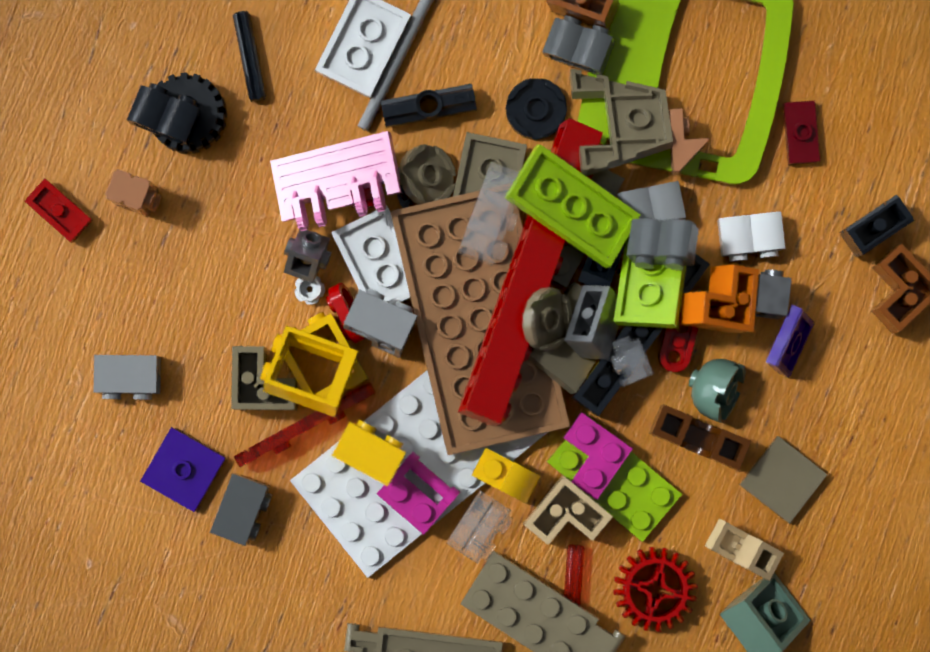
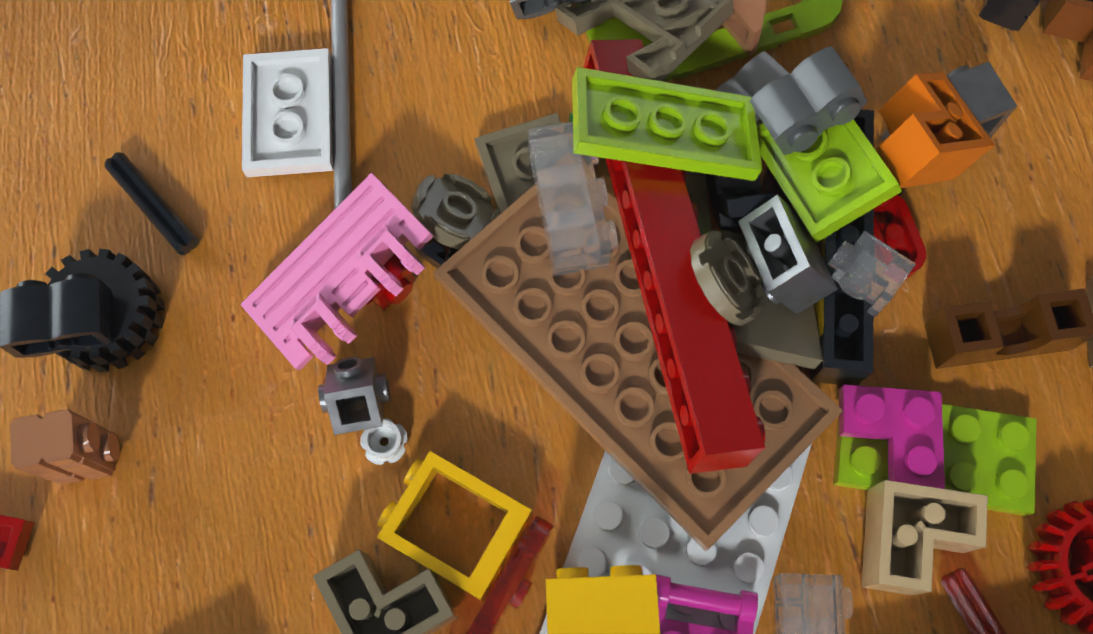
camera: 25 degrees left, 15 degrees down
yellow window [260,326,358,417] -> none
red plate [326,282,366,343] -> none
white plate [331,205,410,305] -> none
light grey brick [343,289,417,358] -> none
black piece [381,83,477,128] -> none
yellow brick [471,448,541,504] -> none
black tile [505,78,567,140] -> none
sand green cylinder [689,359,746,423] -> none
white brick [717,211,785,262] -> none
plate [766,305,814,378] -> none

